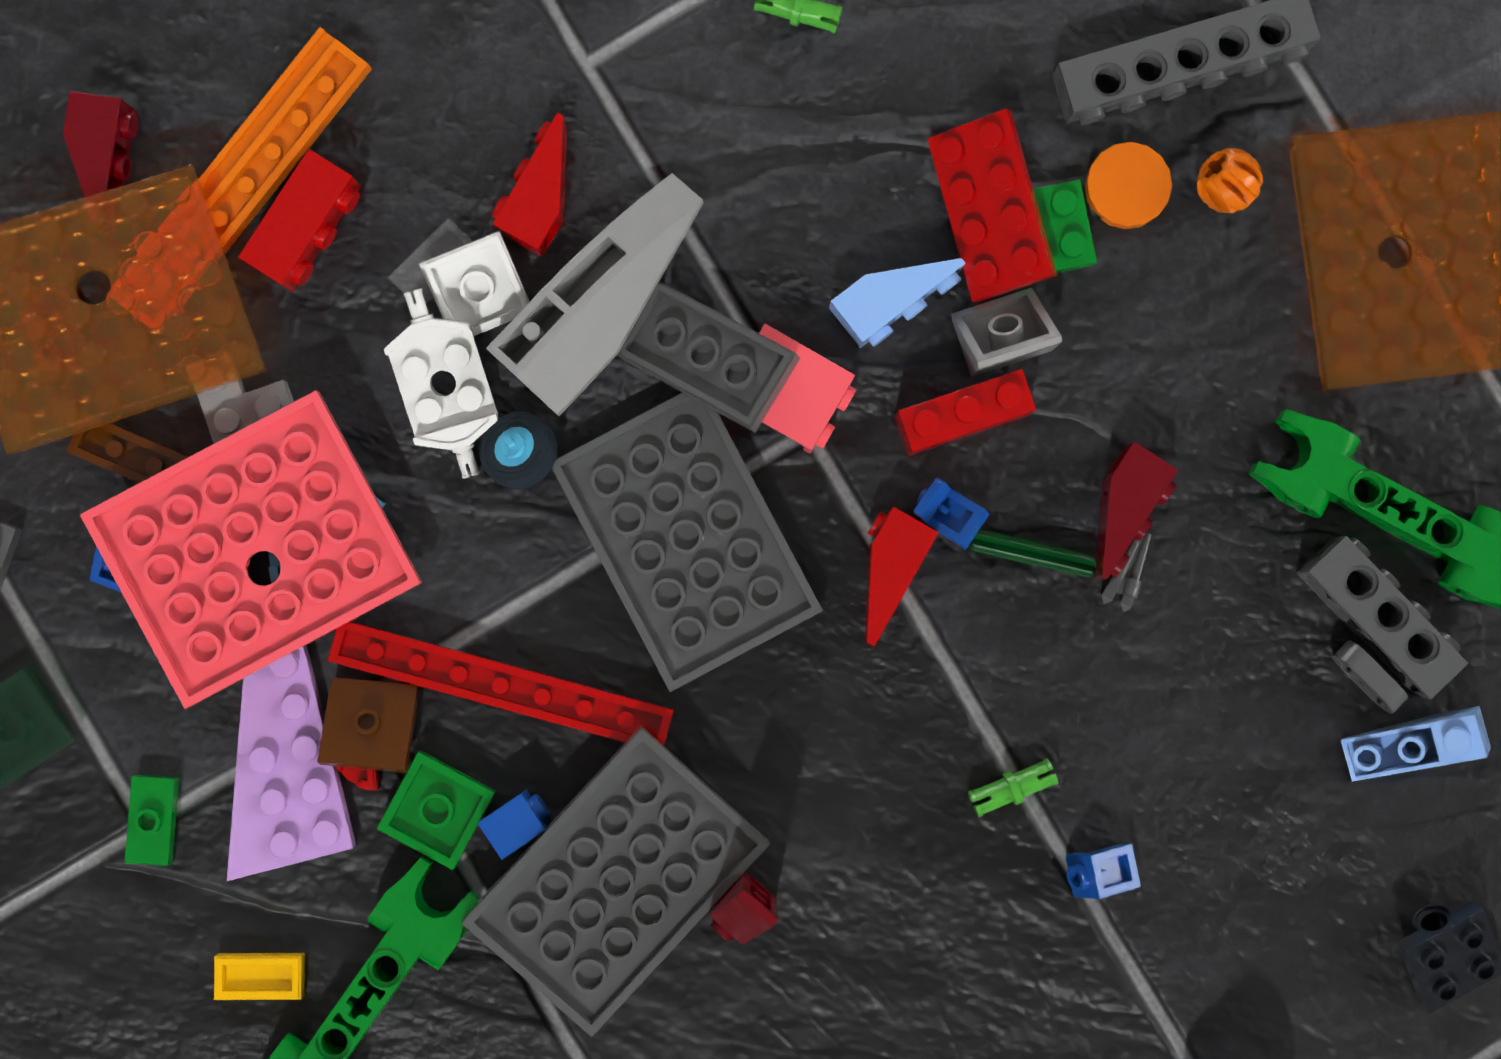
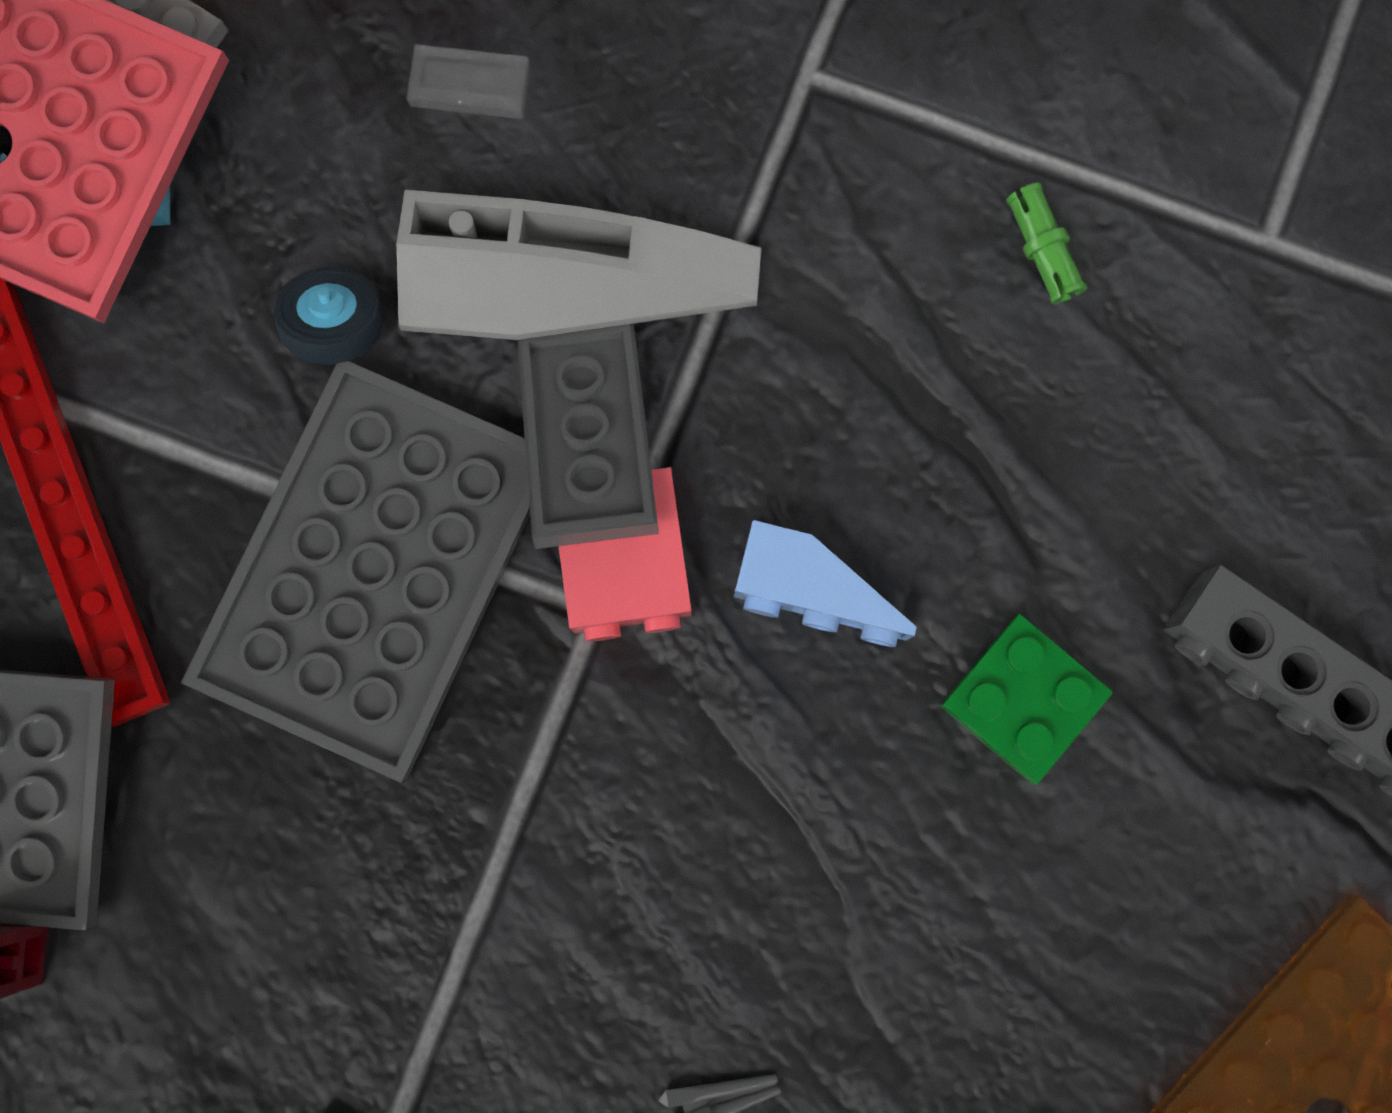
camera: 50 degrees right, 5 degrees down
white plate [384,288,499,478] -> none
white plate [419,231,530,336] -> none
red slope [492,112,567,258] -> none
red slope [864,507,939,647] -> none
red brick [894,369,1037,456] -> none
blue bracket [914,477,990,550] -> none
red plate [927,108,1057,302] -> none
light grey slope [951,288,1062,377] -> none
dark green axle [970,529,1097,578] -> none
orange tile [1084,142,1172,229] -> none
dark red slope [1094,441,1178,580] -> none
orange piece [1196,148,1263,213] -> none

